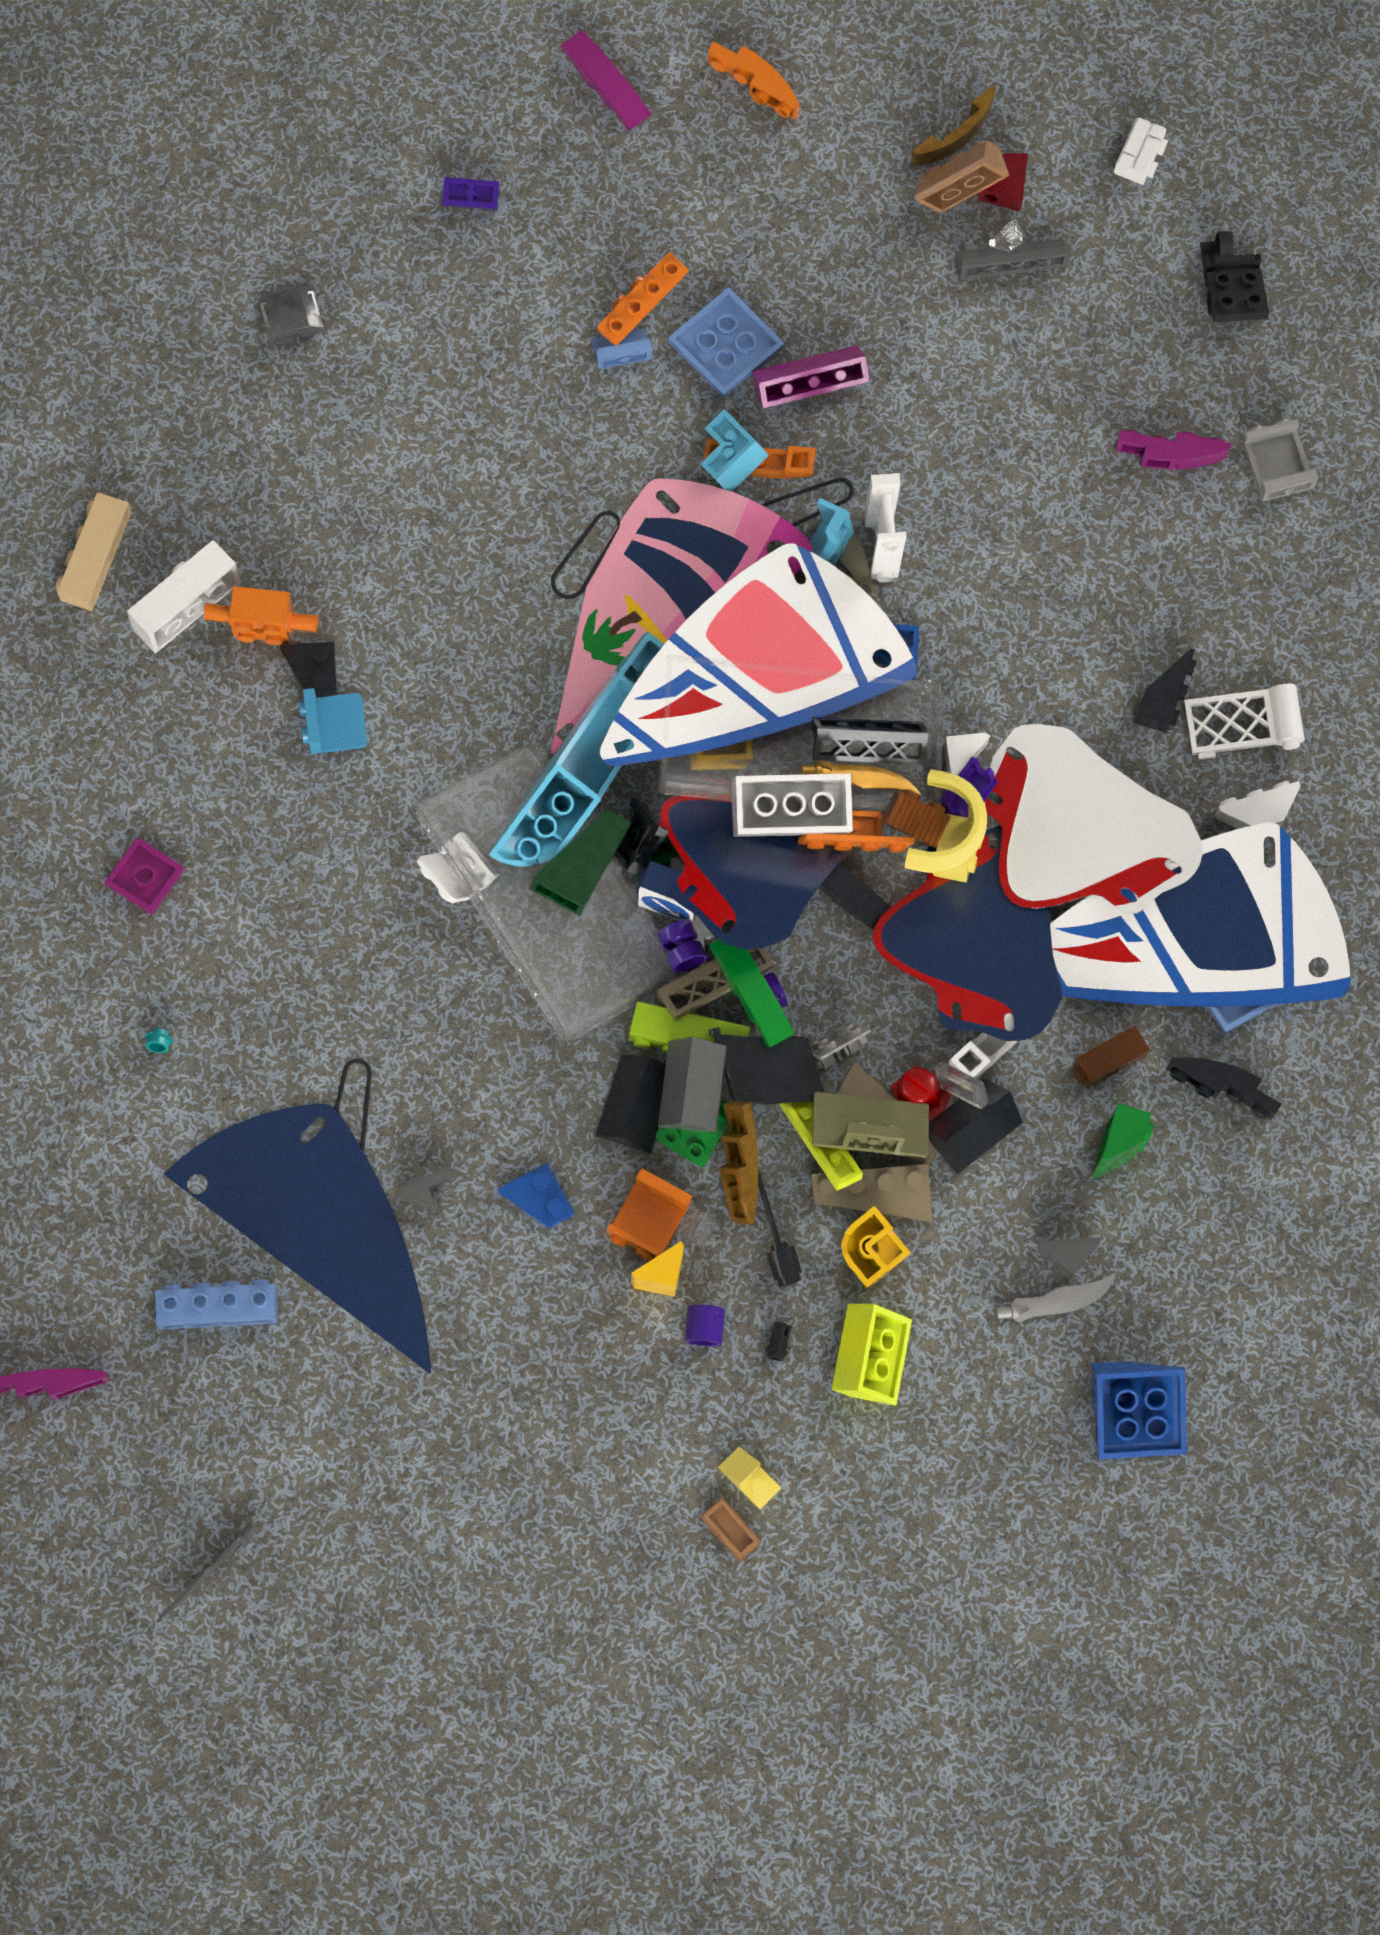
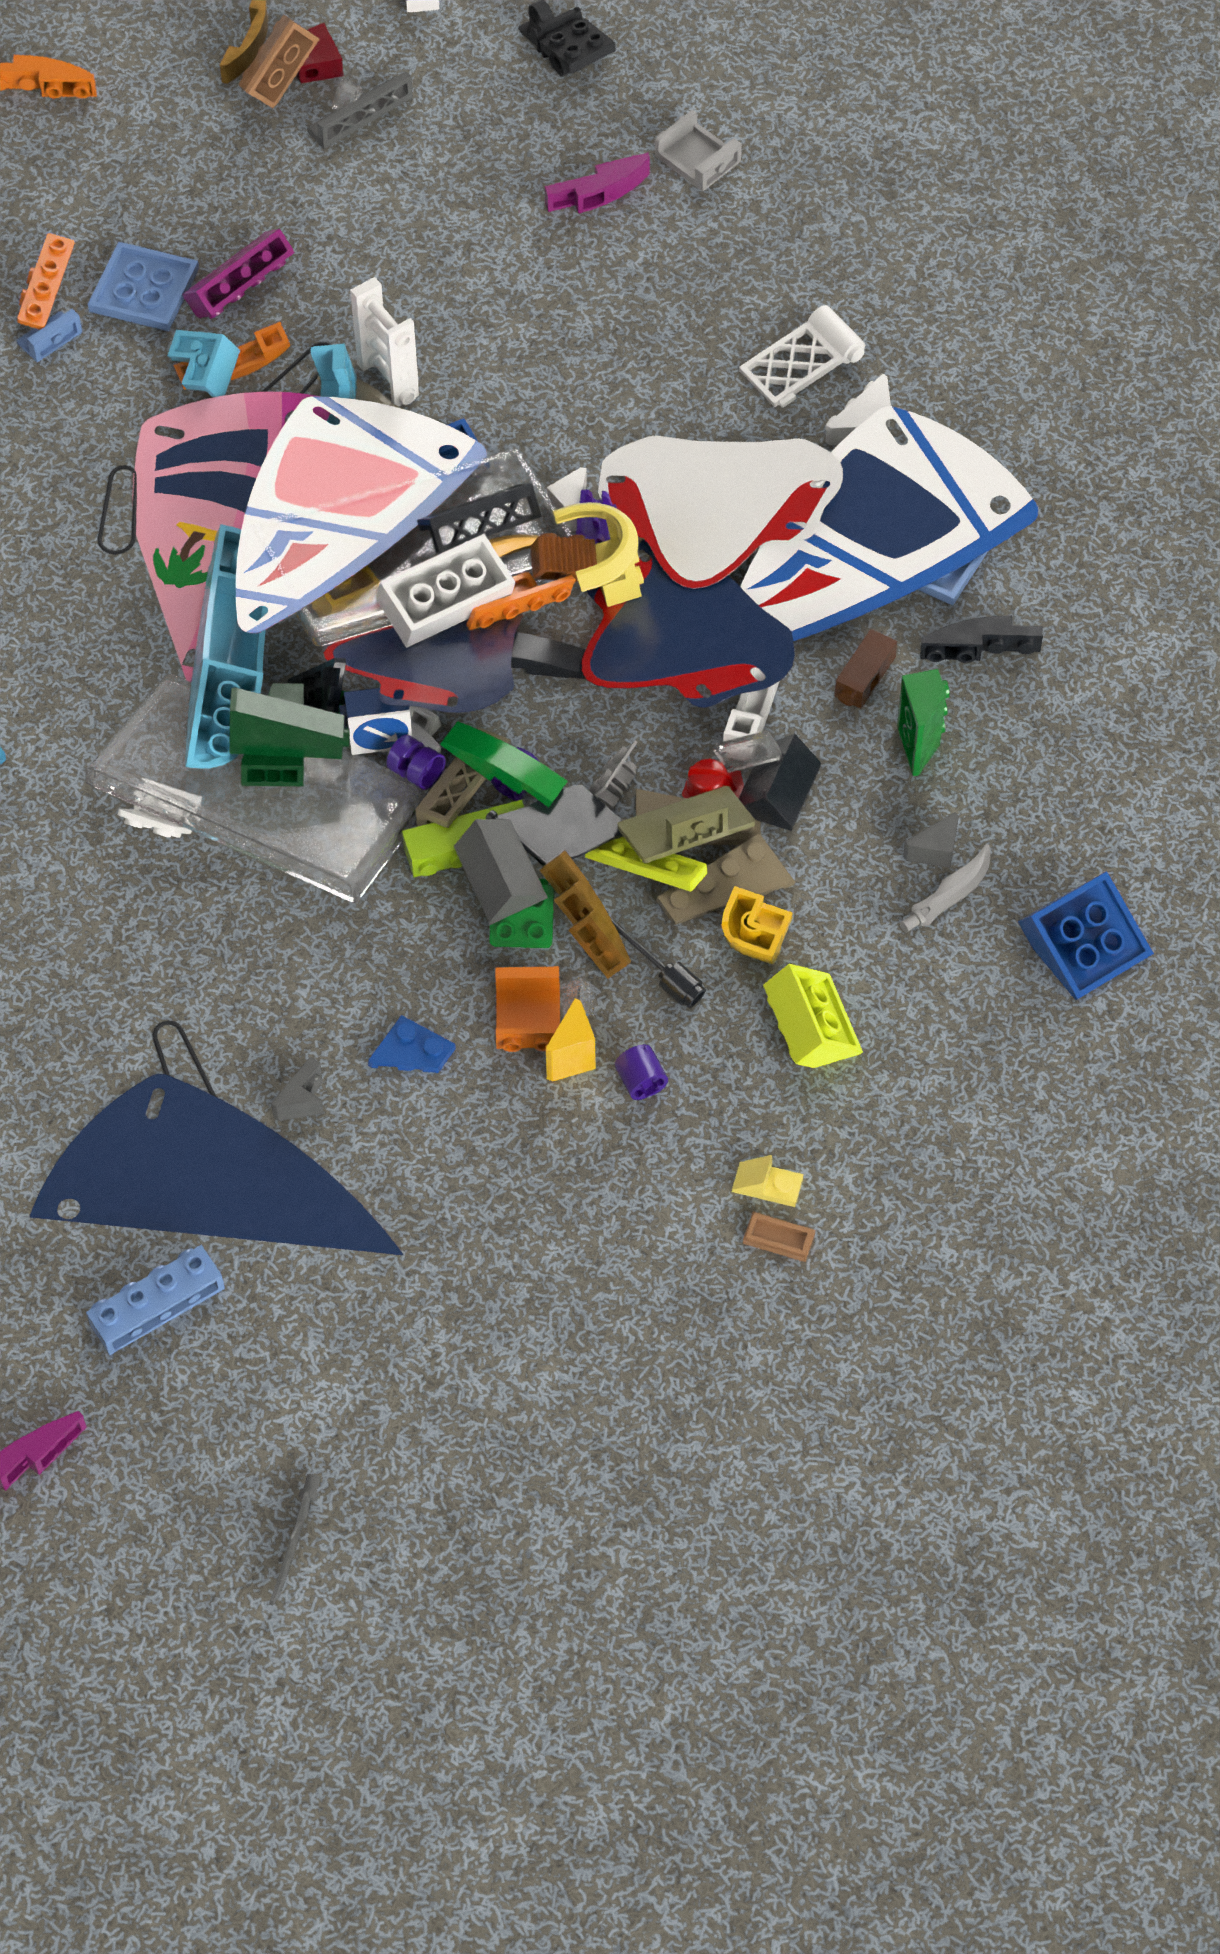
camera: 25 degrees left, 15 degrees down
black slope [596,1055,666,1153] -> none
black pin [765,1322,792,1361] -> none
black slope [1134,648,1197,733] -> none
none -> dark green slope [229,688,350,759]

